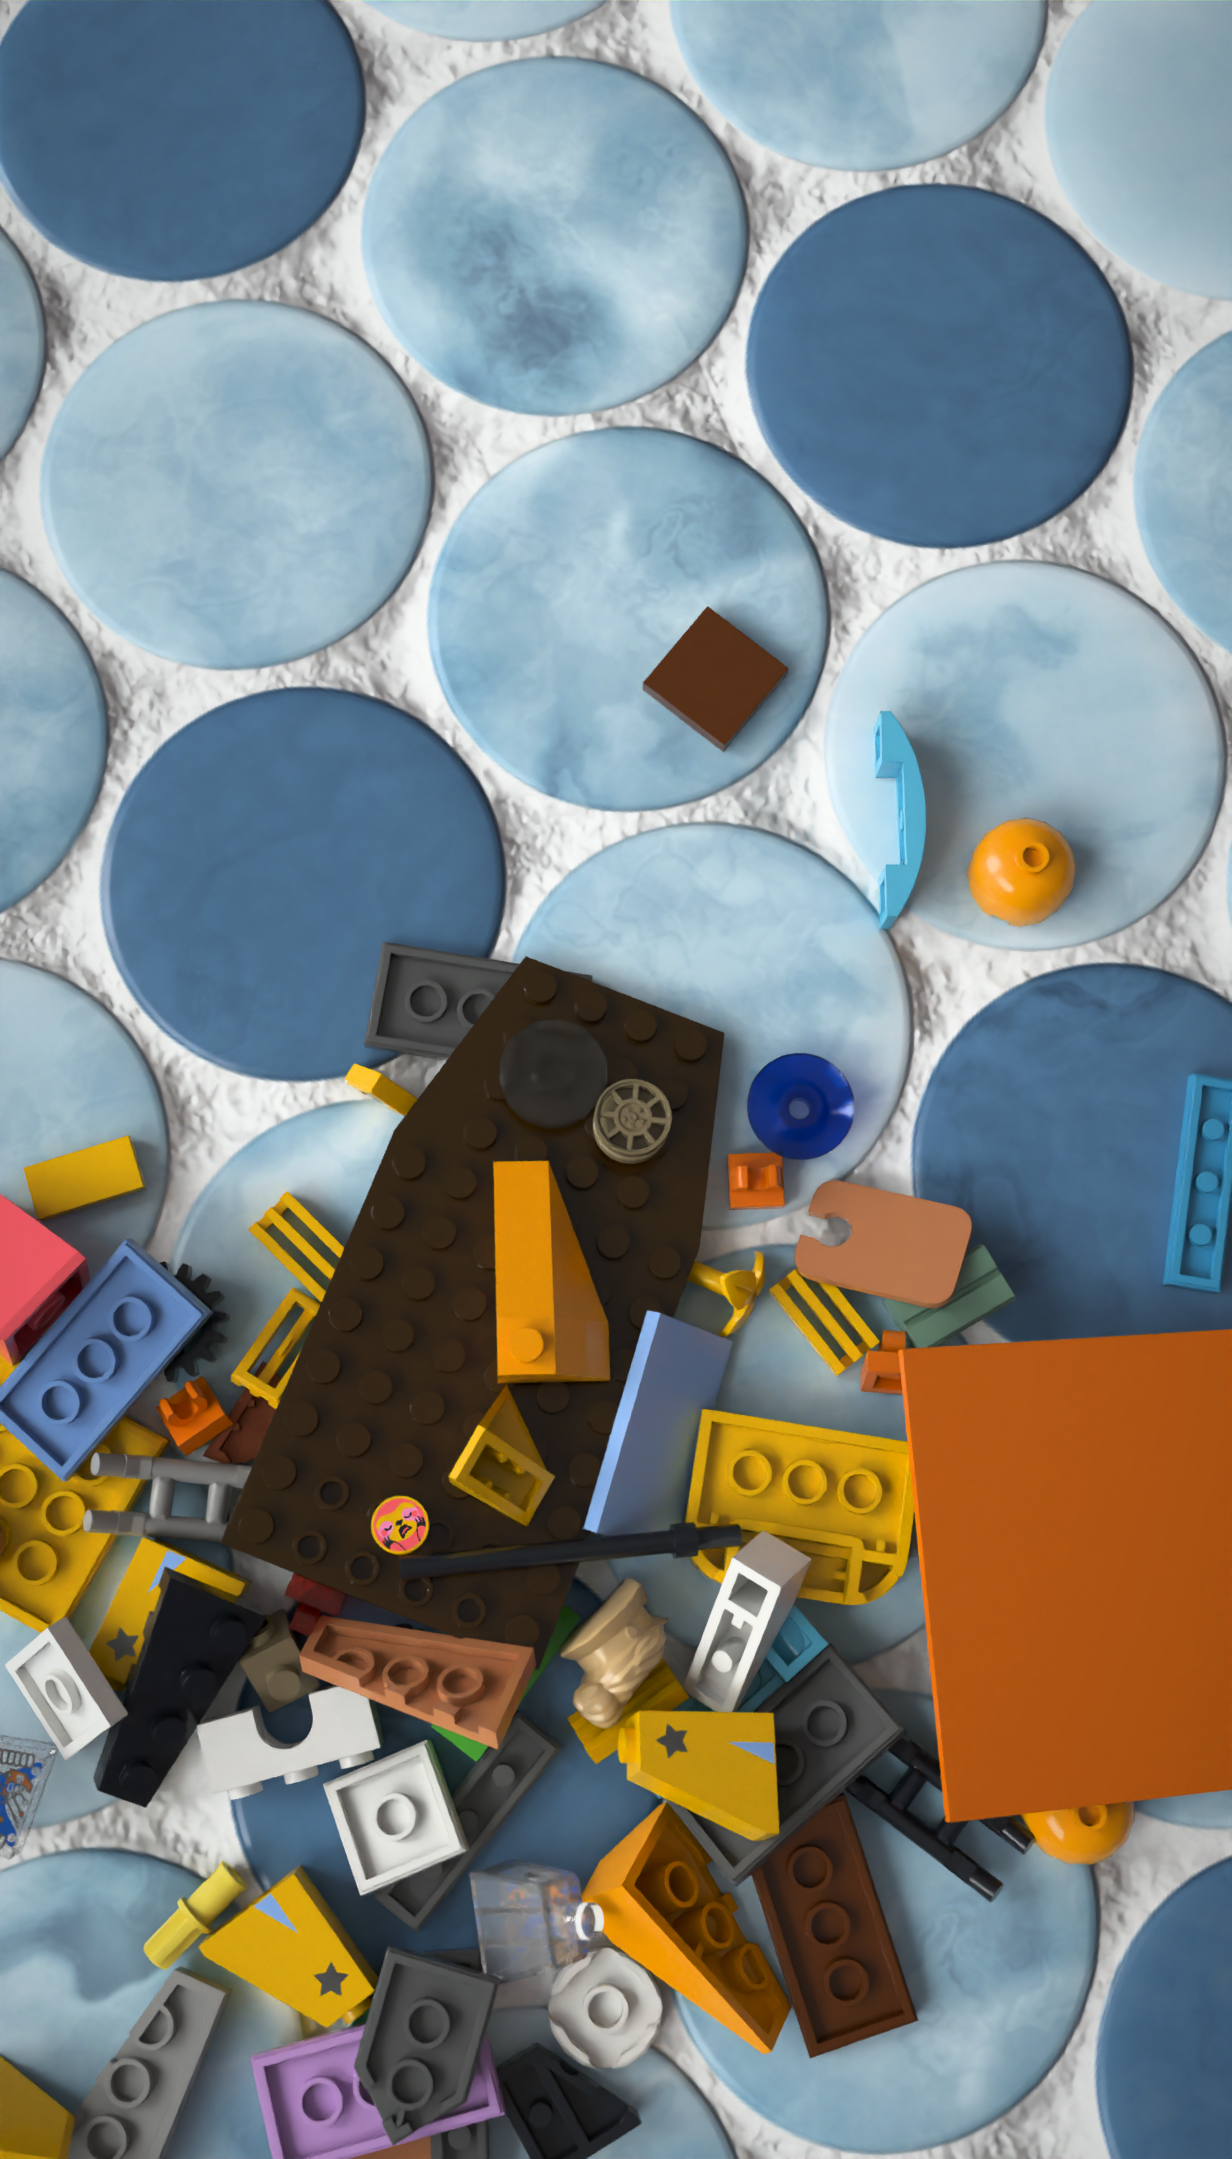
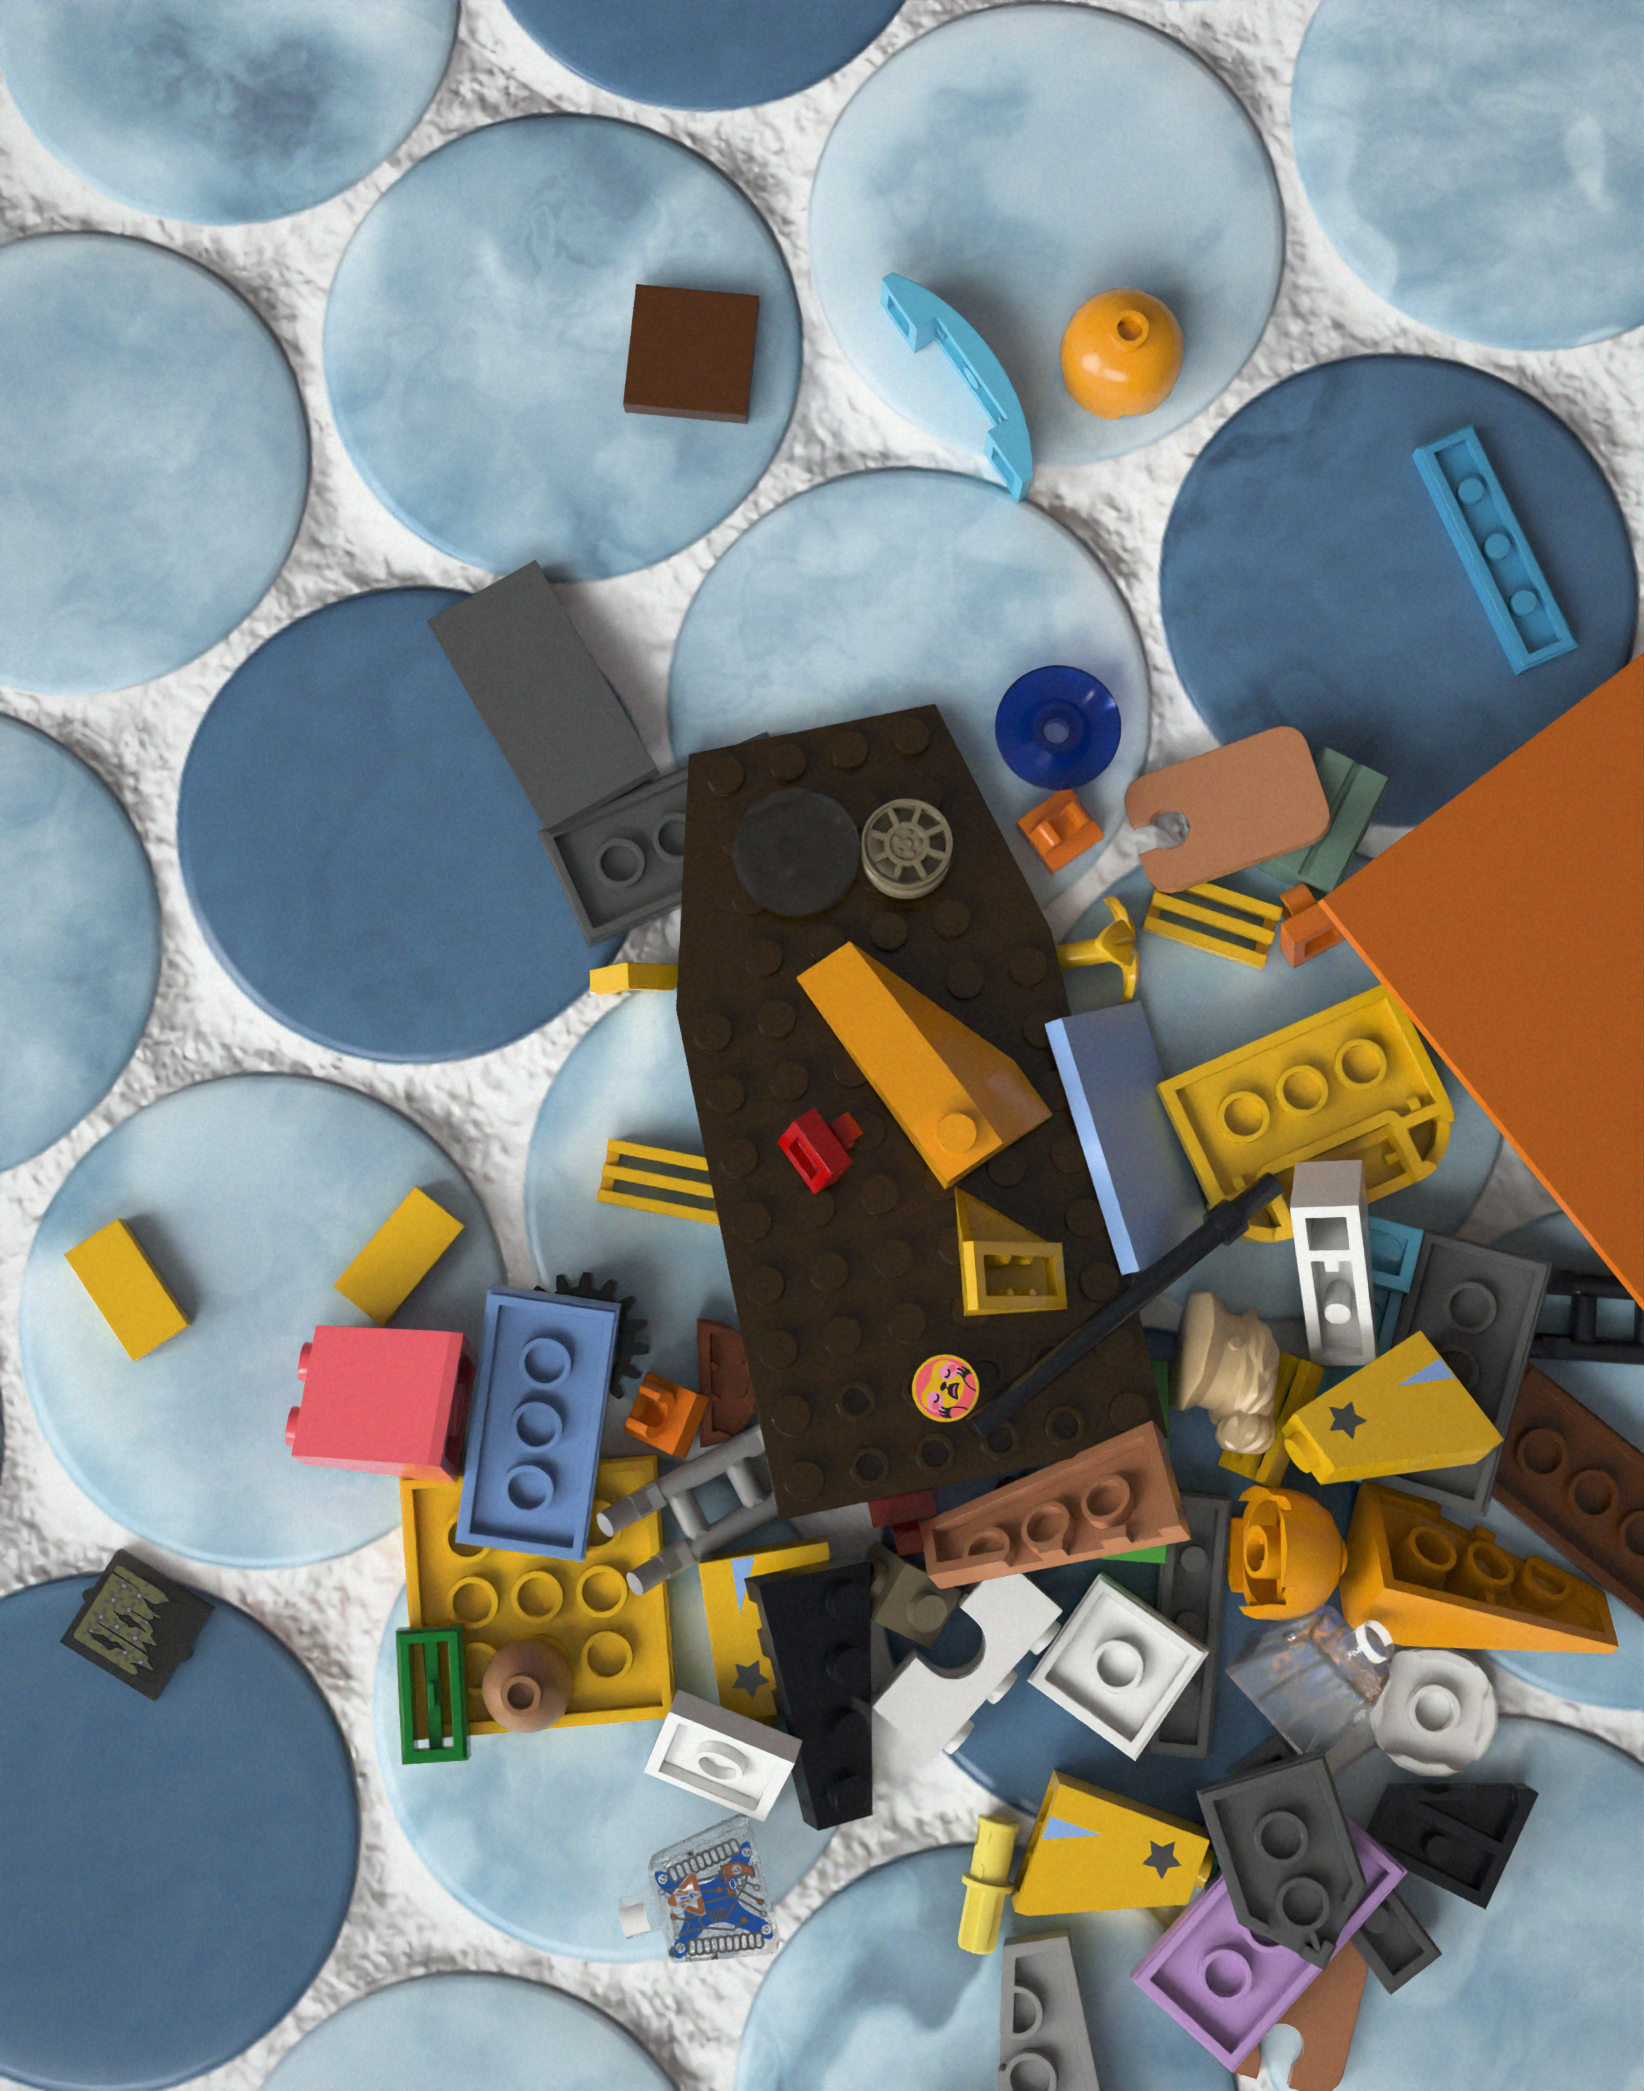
camera: 25 degrees left, 5 degrees up
yellow tile [231,1287,321,1409] -> none
none -> dark grey tile [427,560,659,835]
none -> red tile [777,1108,863,1195]
none -> light orange cylinder [1226,1485,1348,1620]

